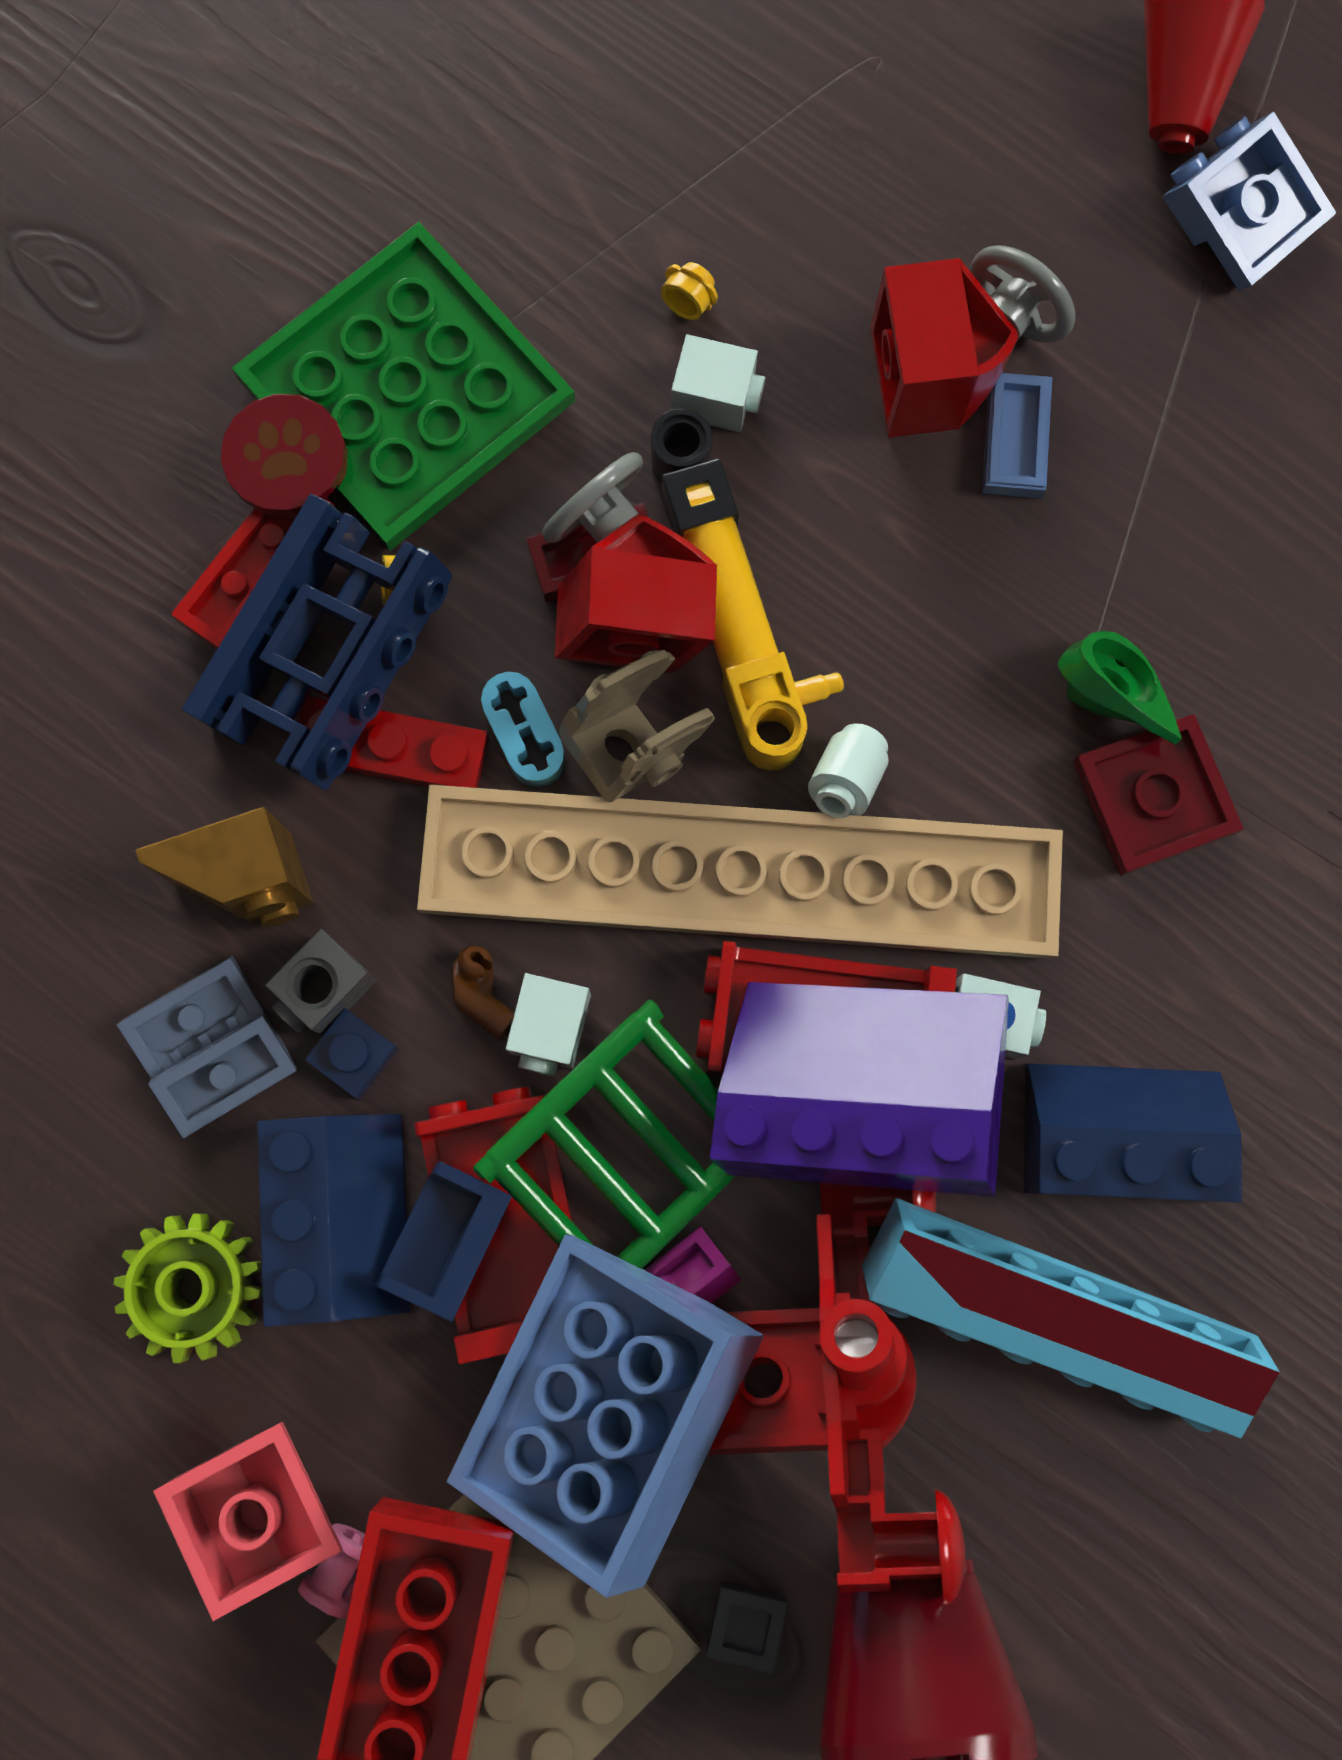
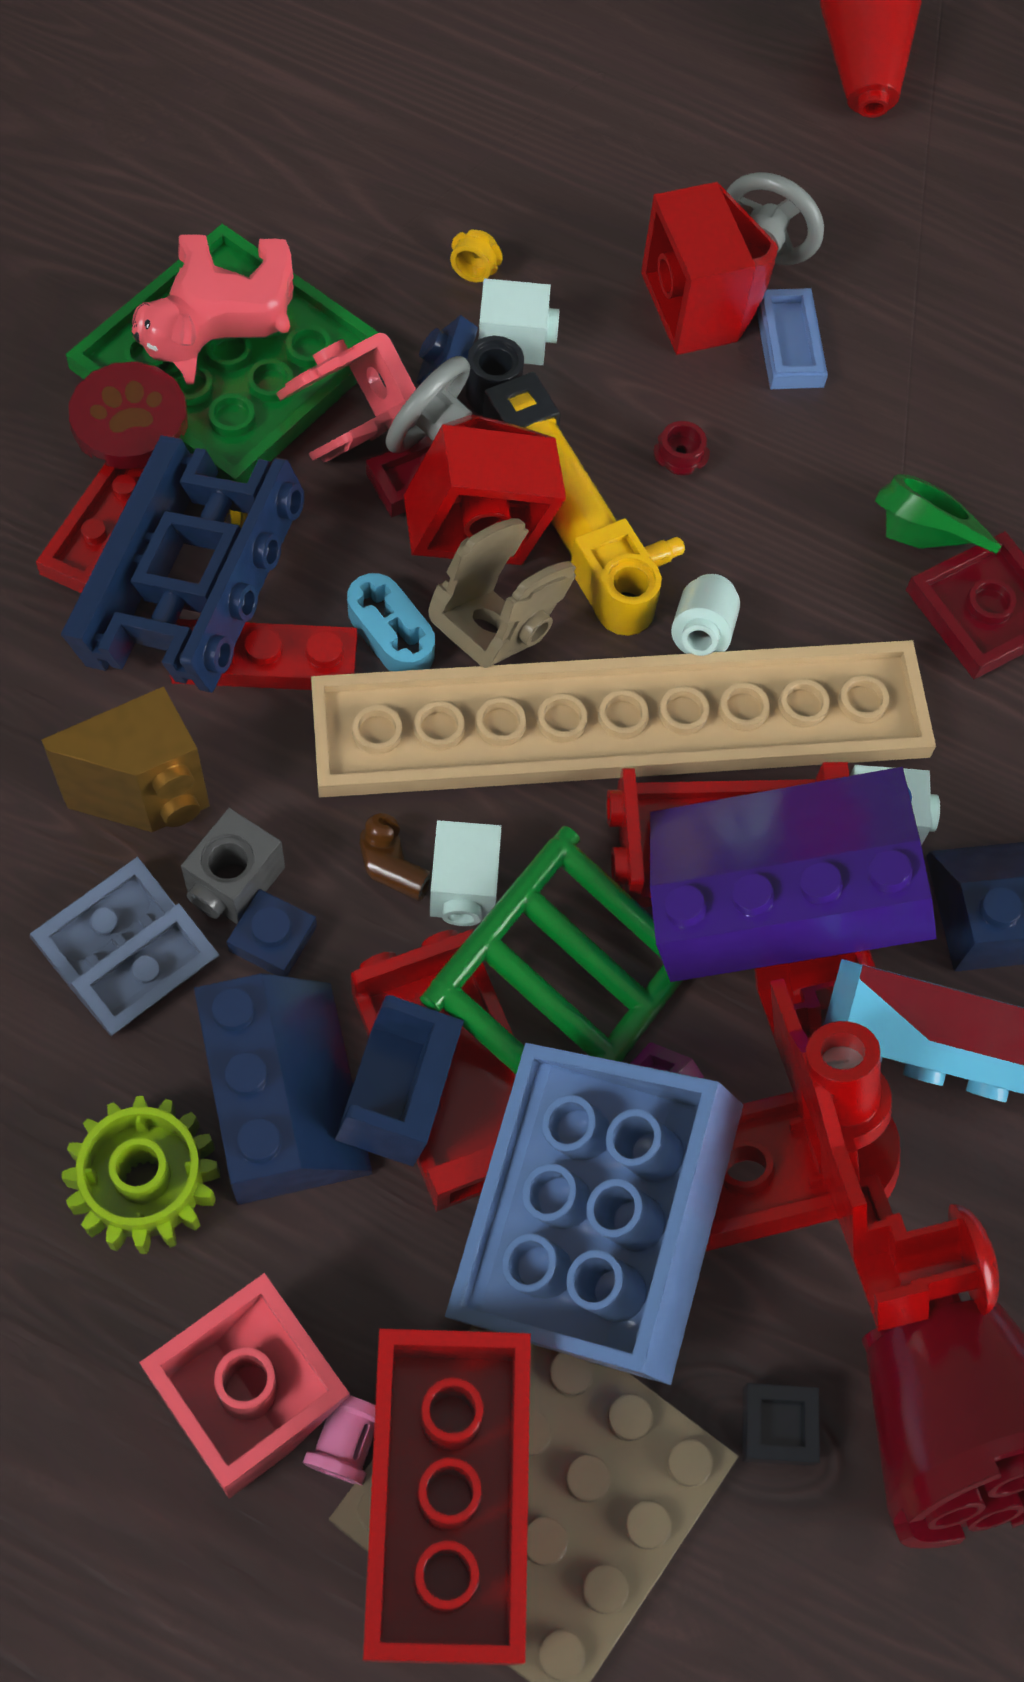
camera: 15 degrees left, 15 degrees down
plate [1162,111,1336,291] -> none
none -> coral animal [132,234,294,384]
none -> coral piece [276,333,416,462]
none -> dark blue plate [416,315,479,385]
none -> dark red plate [653,421,710,476]

